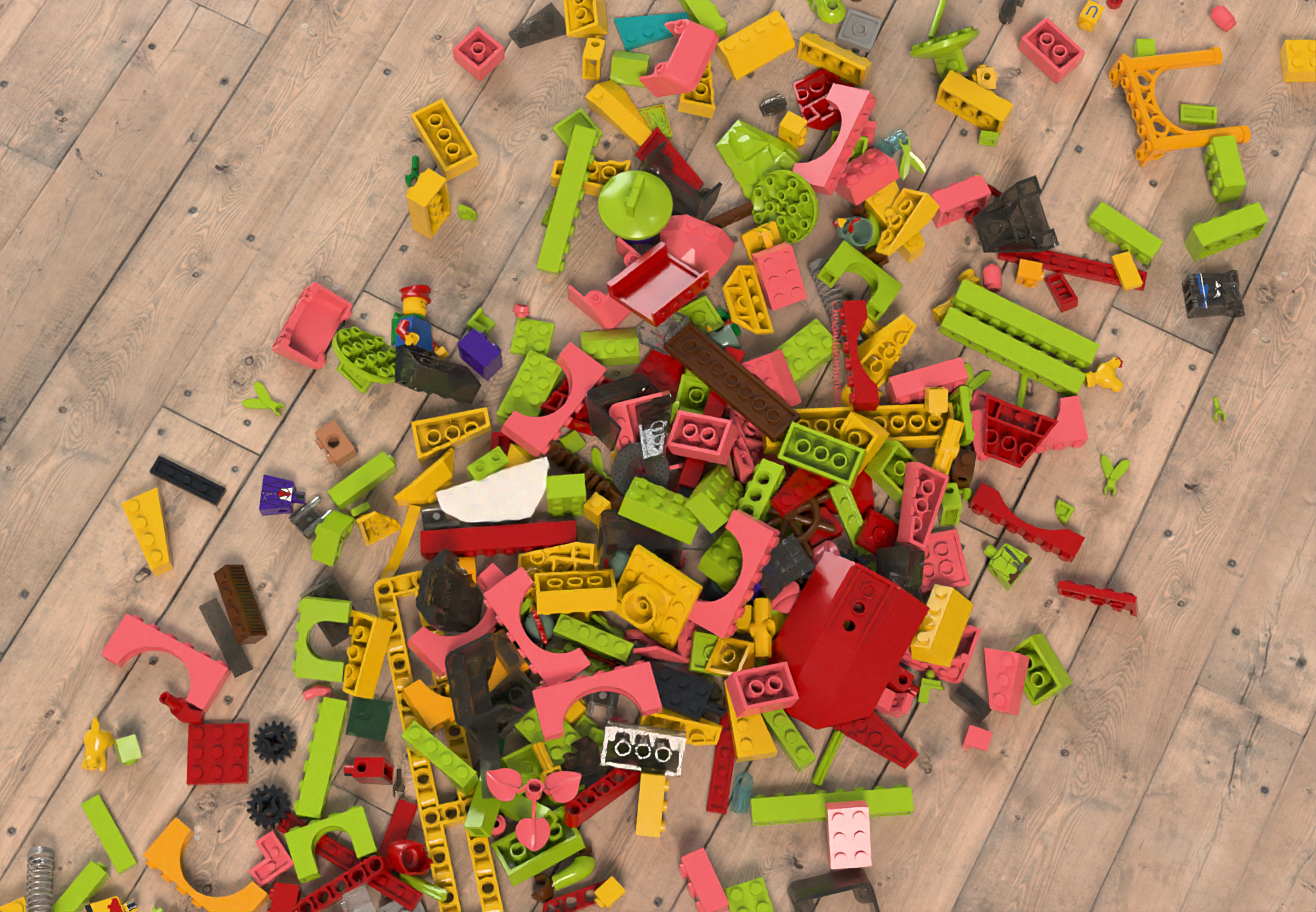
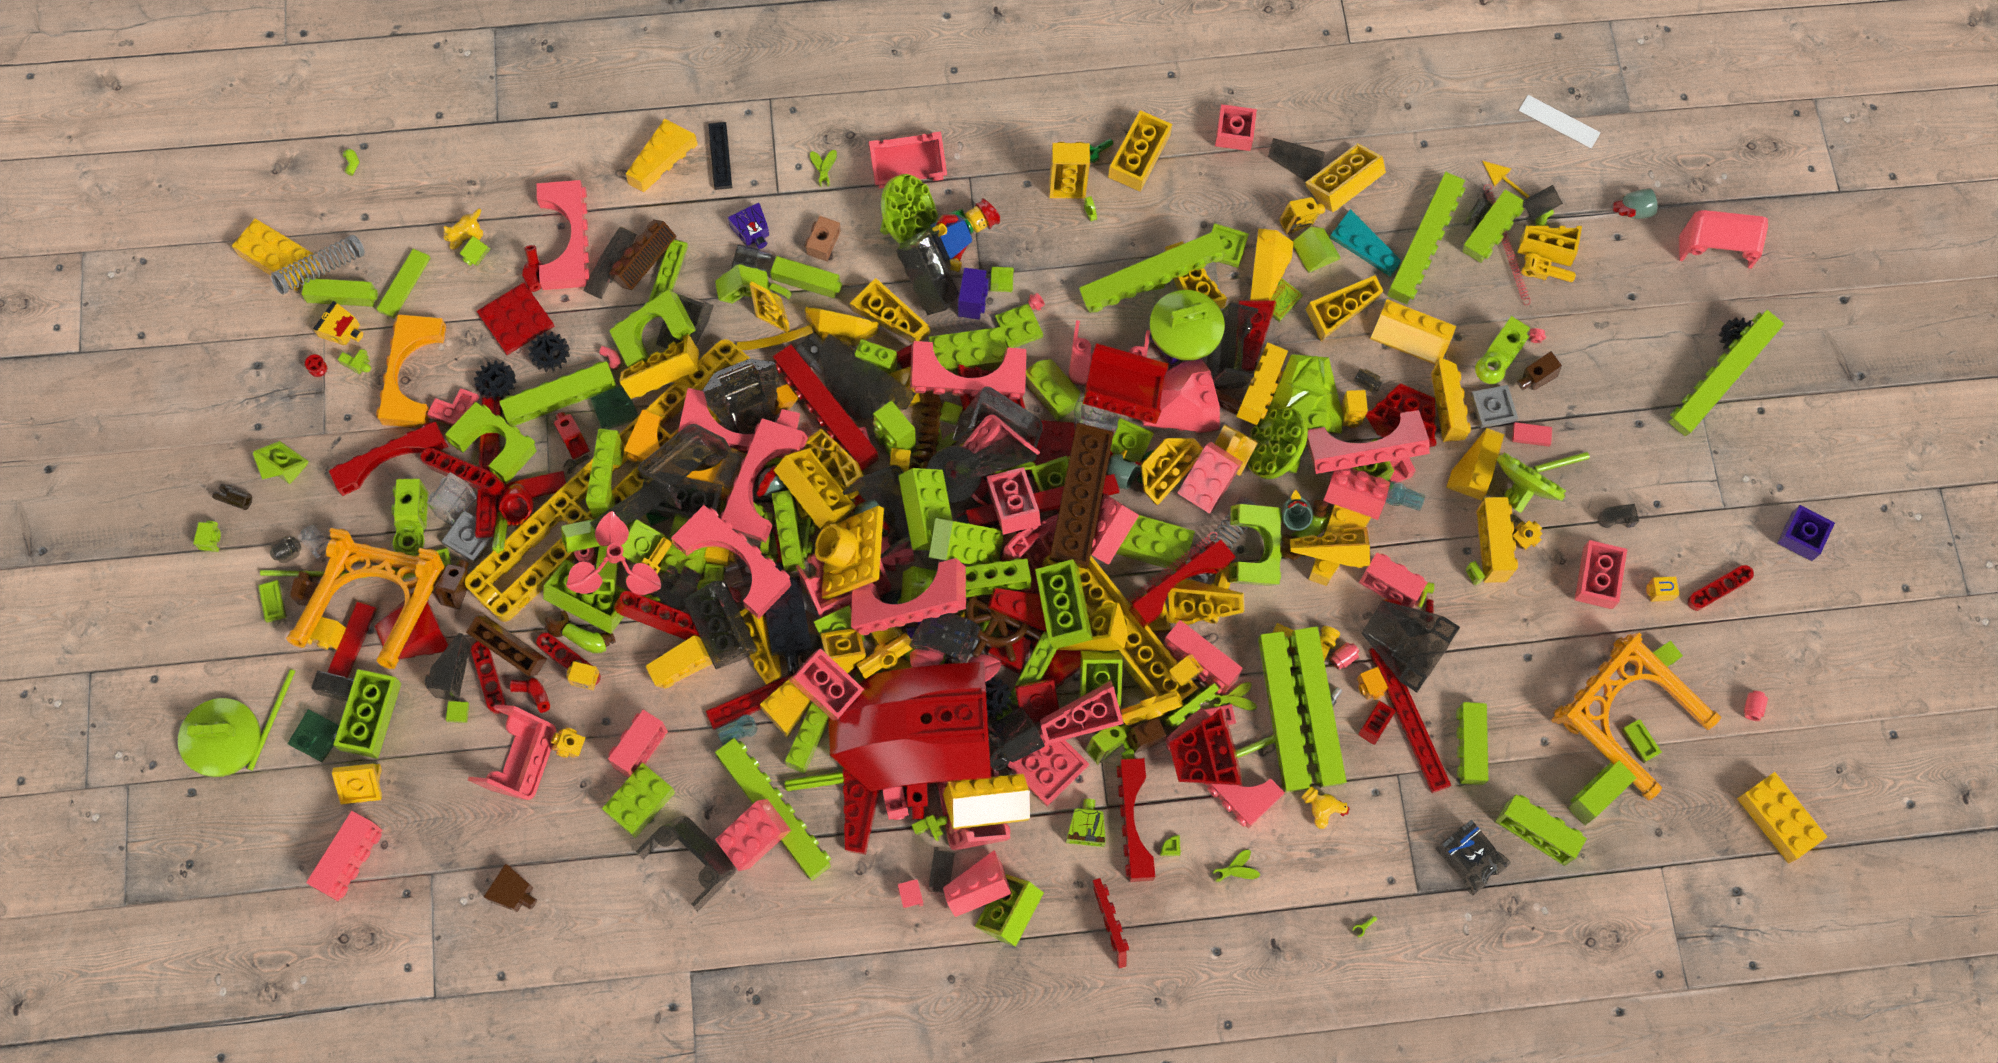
camera: 55 degrees right, 0 degrees up
coral windscreen [639,19,719,98] -> none
lime piece [898,136,926,180] -> none
yellow tile [1111,251,1143,292] -> none
none -> lime tile [649,240,688,301]
none -> yellow wedge [1236,342,1288,425]
none -> yellow wedge [1446,428,1505,501]
none -> coral tile [1512,422,1552,447]

